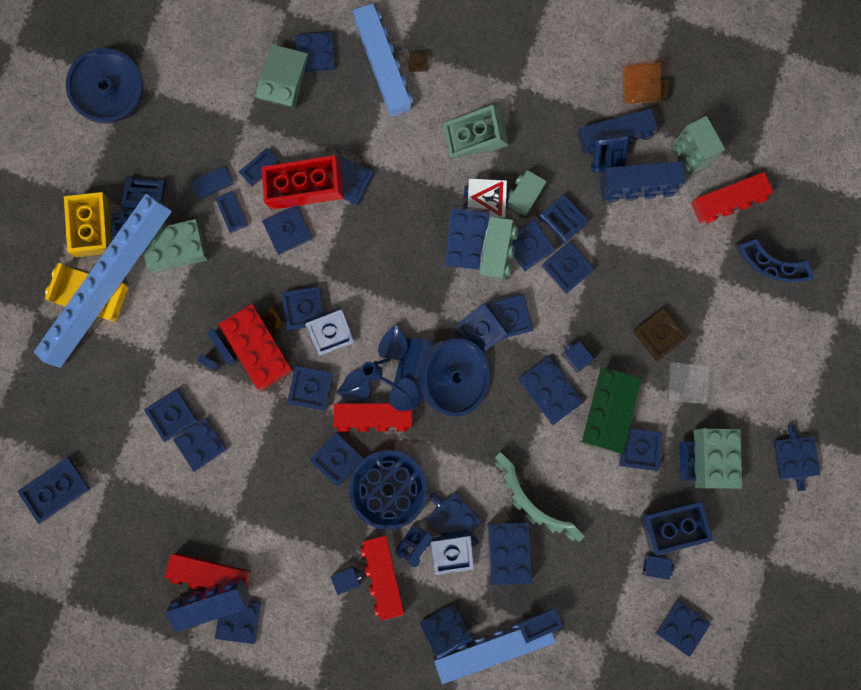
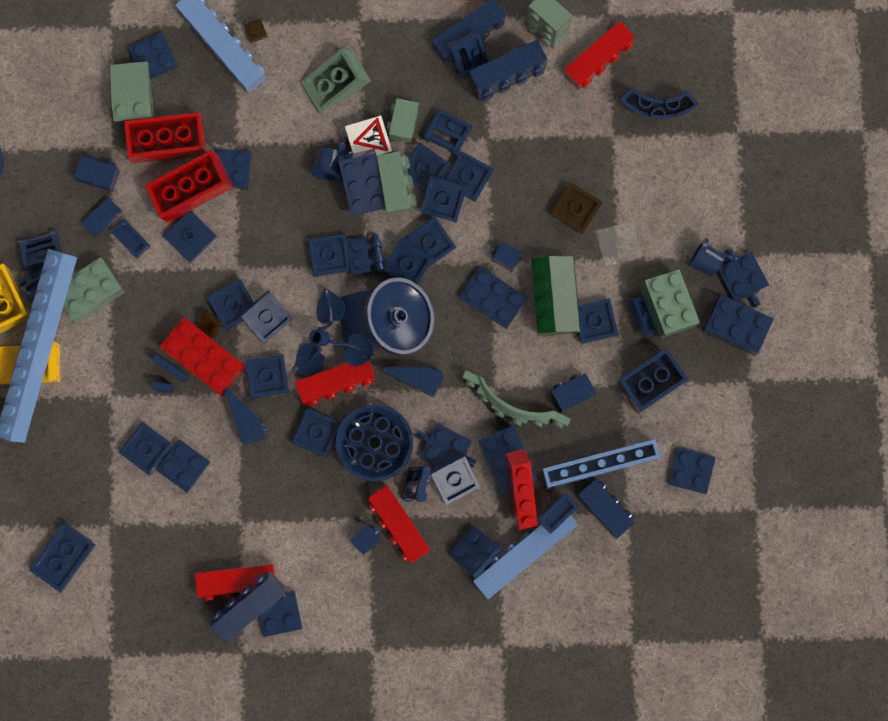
camera: 15 degrees left, 0 degrees up
dark blue tile [239,148,280,187] -> none
dark blue brick [642,555,674,580] -> none
none -> dark blue brick [74,155,120,192]
none -> red brick [124,112,206,164]
none -> dark blue slope [225,388,268,445]
none -> dark blue plate [308,234,351,278]
none -> dark blue hat [310,143,346,182]
none -> dark blue plate [346,234,385,277]
none -> dark blue slope [382,366,444,398]
none -> dark blue plate [420,175,467,223]
none -> red brick [505,449,538,530]
none -> medium blue brick [541,439,661,489]
none -> dark blue brick [551,372,596,413]
none -> dark blue brick [577,479,635,539]
none -> dark blue hat [688,238,733,277]
none -> dark blue brick [703,295,774,356]

